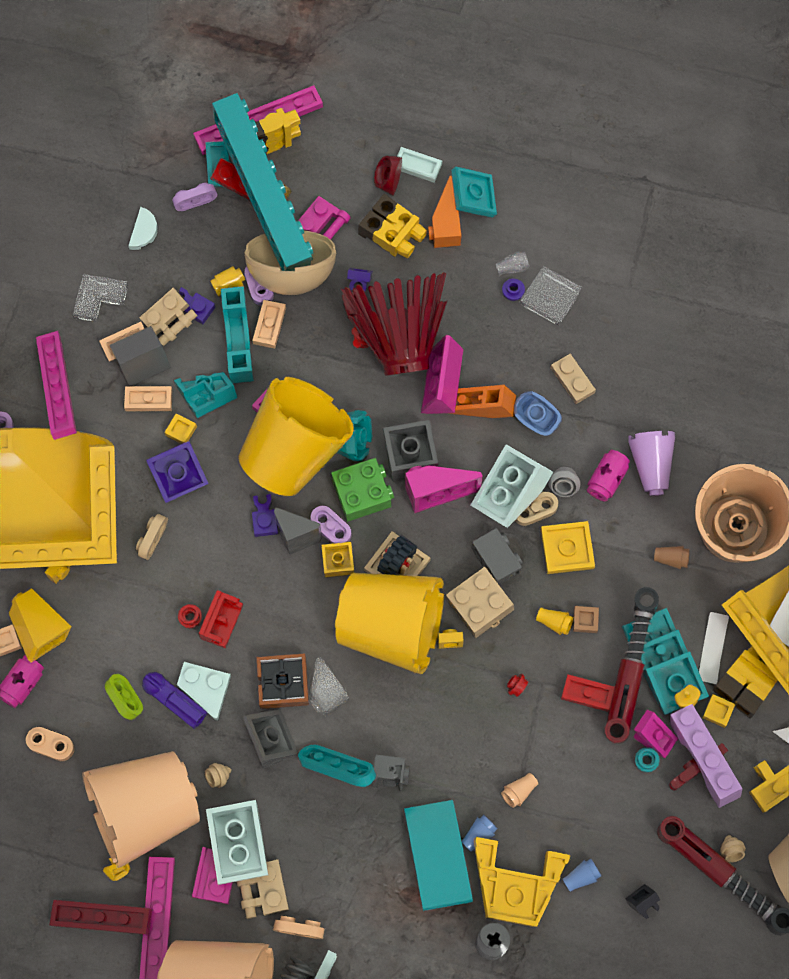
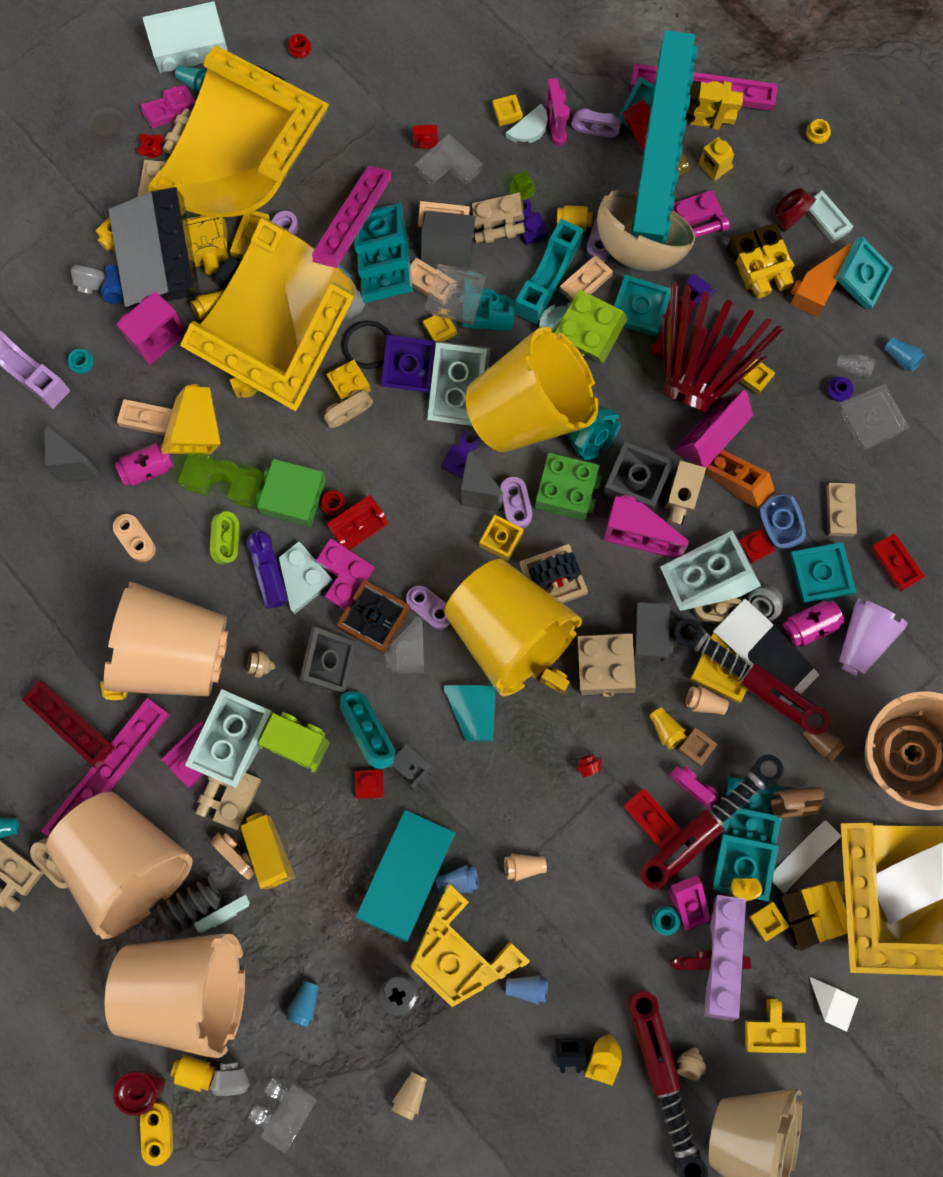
camera: 35 degrees right, 5 degrees up
none -> clear neon green arch [178,453,265,510]
none -> yellow slope [240,812,296,889]
none -> bright green brick [256,459,326,528]
none -> lime brick [258,712,330,773]
none -> dark pink plate [315,538,375,612]
none -> yellow piece [326,360,371,403]
none -> black piece [342,321,392,369]
none -> teal slope [354,202,413,303]
none -> red plate [355,770,384,800]
none -> lavender plate [406,586,451,630]
none -> red plate [413,125,438,149]
none -> clear plate [424,264,487,325]
none -> light aqua slope [427,342,491,426]
none -> teal slope [444,685,496,743]
none -> yellow plate [492,94,523,126]
none -> clear neon green hose [510,170,535,201]
none -> light aqua tile [539,303,571,333]
none -> dark pink plate [546,78,570,146]
none -> lime brick [555,289,628,364]
none -> yellow plate [585,1034,622,1086]
none -> teal plate [614,275,671,337]
none -> tan torso [665,461,706,526]
none -> dark pink plate [669,766,720,810]
none -> piece [675,618,831,735]
none -> light nougat cone [686,686,729,715]
none -> yellow brick [699,137,735,181]
none -> sticker [713,599,819,706]
none -> red plate [739,528,775,564]
none -> yellow plate [740,359,775,395]
none -> medium nougat arm [770,786,824,818]
none -> teal plate [789,542,857,605]
none -> yellow plate [806,119,831,144]
none -> red plate [870,533,925,592]
none -> dark azure cone [884,337,925,372]

